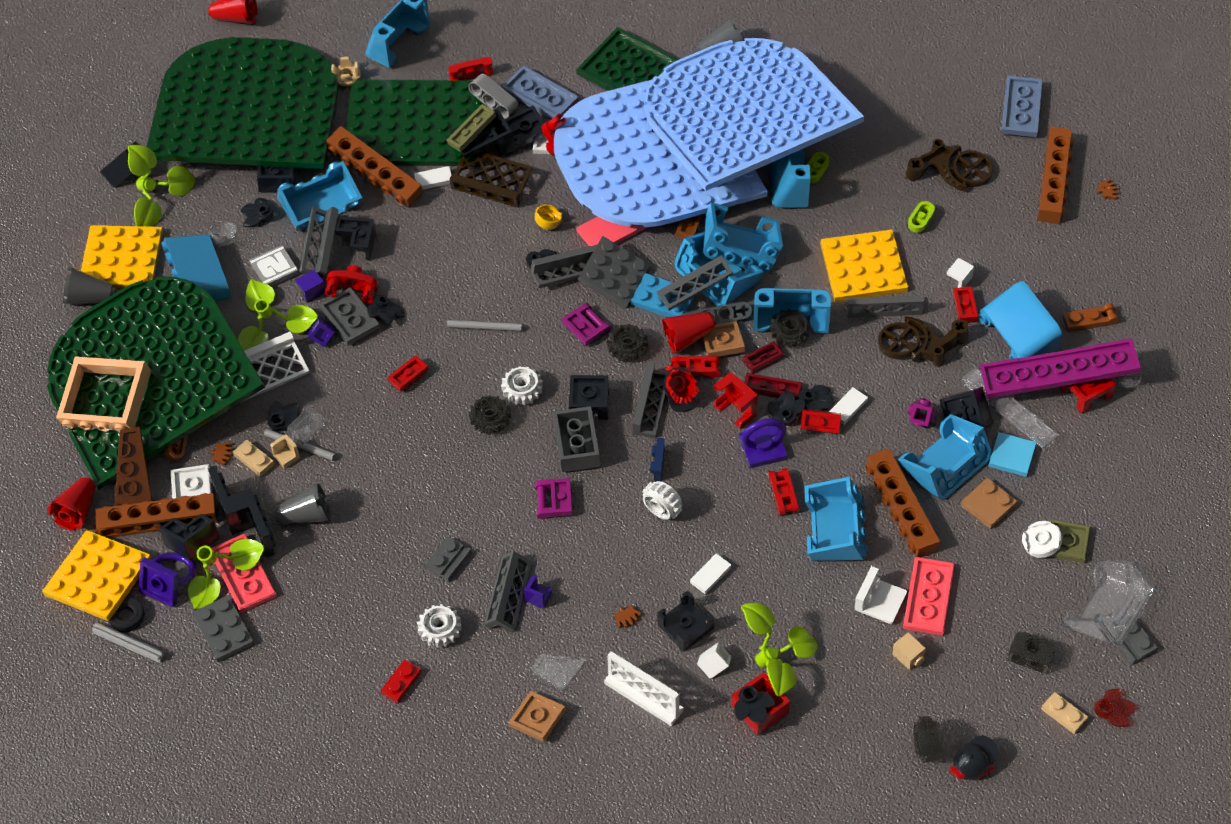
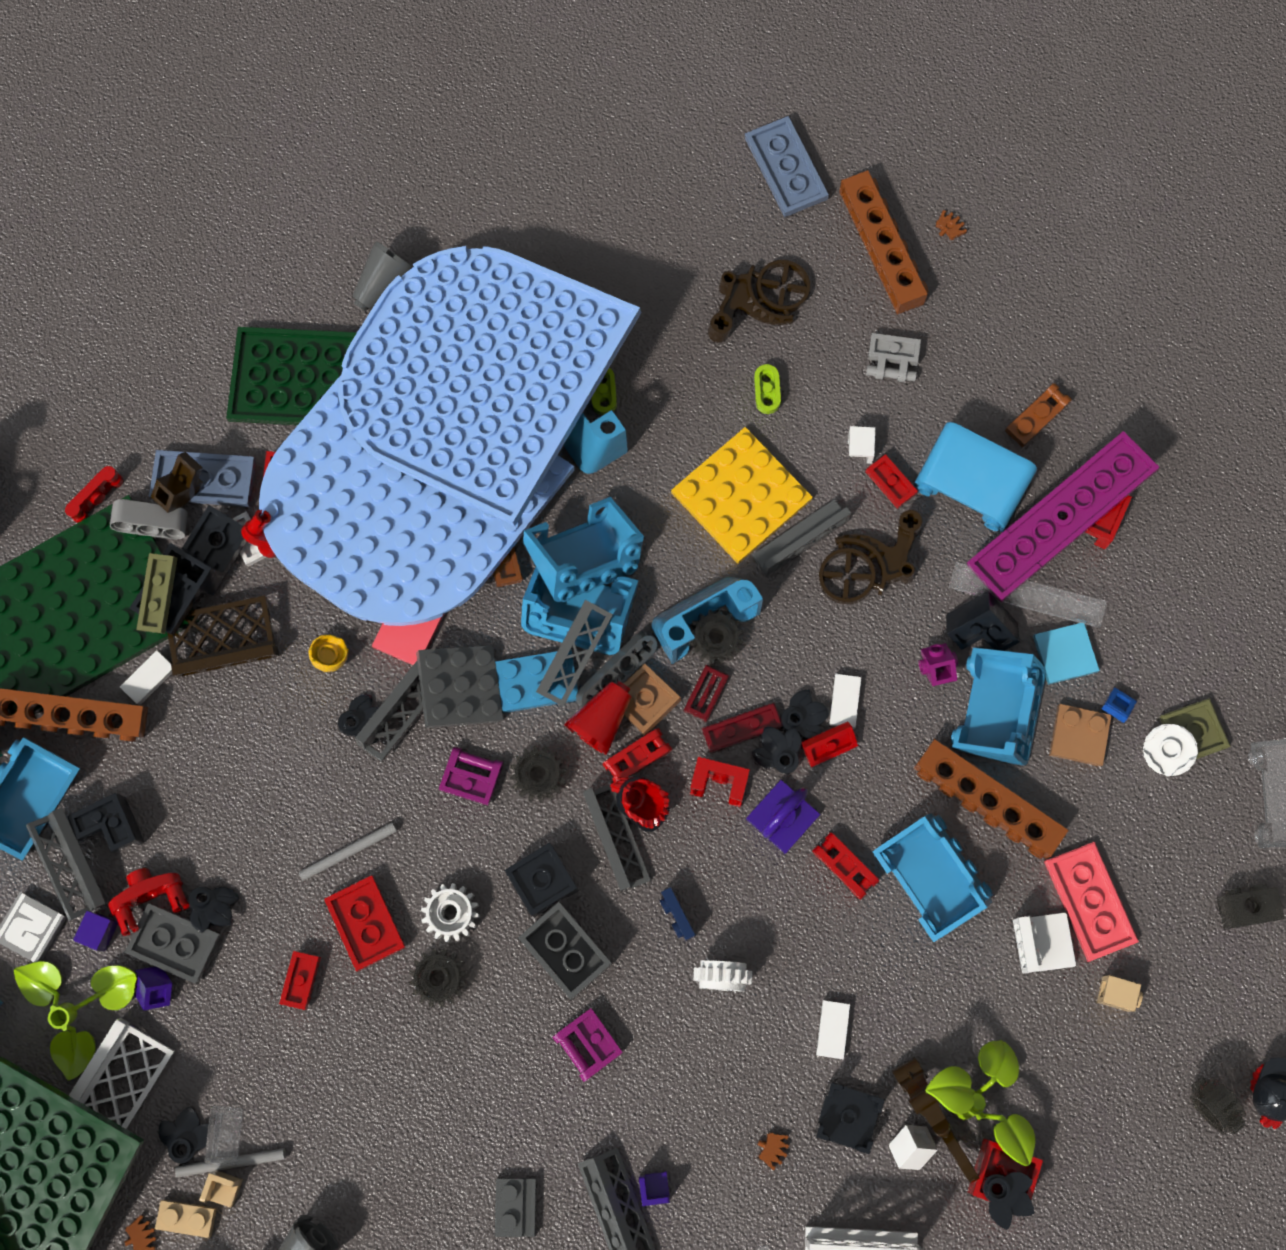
camera: 30 degrees left, 20 degrees up
none -> dark brown brick [151,452,203,513]
none -> red plate [324,875,406,972]
none -> light grey plate [866,333,921,383]
none -> dark brown piece [892,1057,980,1184]
none -> blue tile [1101,687,1137,723]

